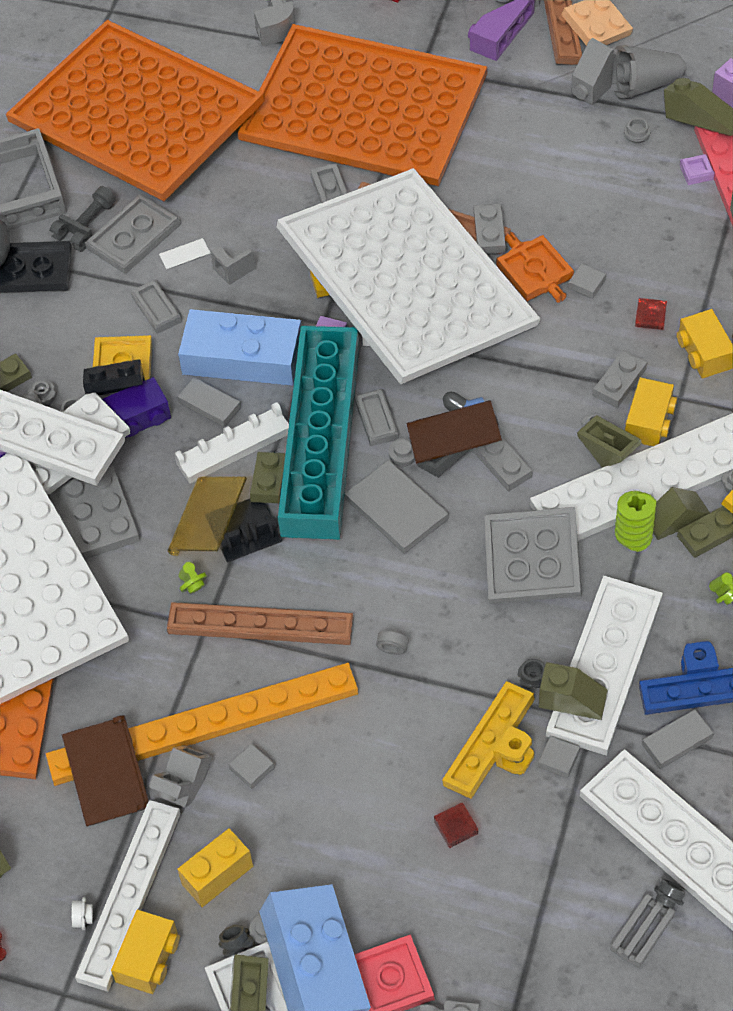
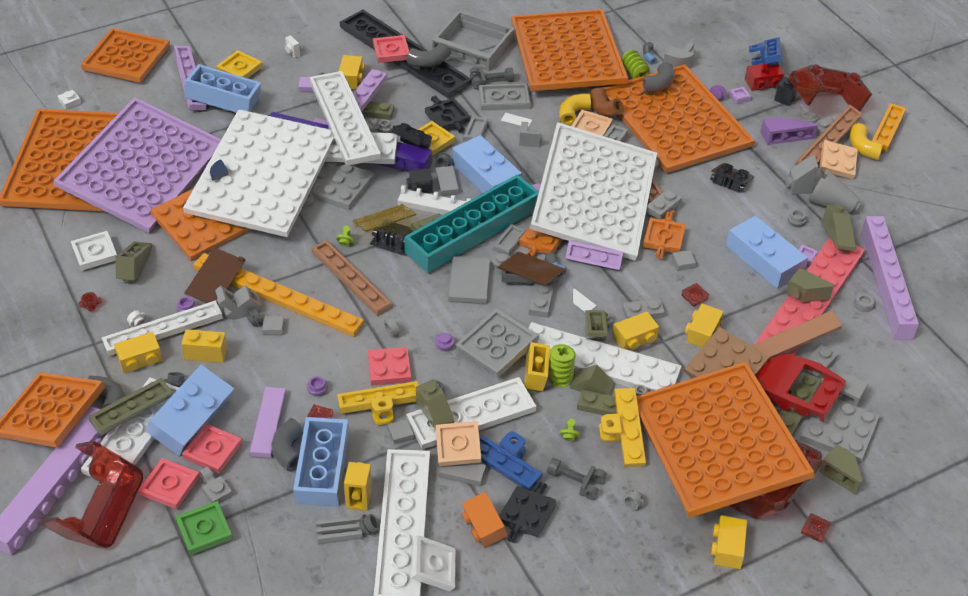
camera: 40 degrees right, 10 degrees down
none -> medium lavender plate [177,296,196,312]
none -> dark grey plate [246,308,263,327]
none -> lavender tile [250,387,286,458]
none -> dark grey cylinder [271,418,303,472]
none -> light blue brick [293,417,350,506]
none -> medium lavender plate [307,376,328,395]
none -> yellow brick [344,462,372,511]
none -> coral plate [368,347,411,386]
none -> black brick [406,168,433,194]
none -> black plate [425,95,471,133]
none -> medium lavender plate [435,333,454,351]
none -> dark grey plate [436,152,452,167]
none -> light nougat plate [436,421,481,466]
none -> orange plate [519,226,564,257]
none -> yellow brick [524,342,550,391]
none -> yellow cylinder [559,93,591,125]
none -> lavender plate [565,240,624,270]
none -> light nougat plate [572,110,613,136]
none -> white sticker [573,289,596,312]
none -> dark orange cylinder [590,88,624,118]
none -> lime piece [621,49,650,79]
none -> arm [642,42,657,65]
none -> dark grey cylinder [643,62,675,92]
none -> medium lavender plate [710,85,726,101]
none -> black hinge [710,163,754,192]
none -> light blue brick [726,216,808,289]
none -> lavender tile [728,87,751,104]

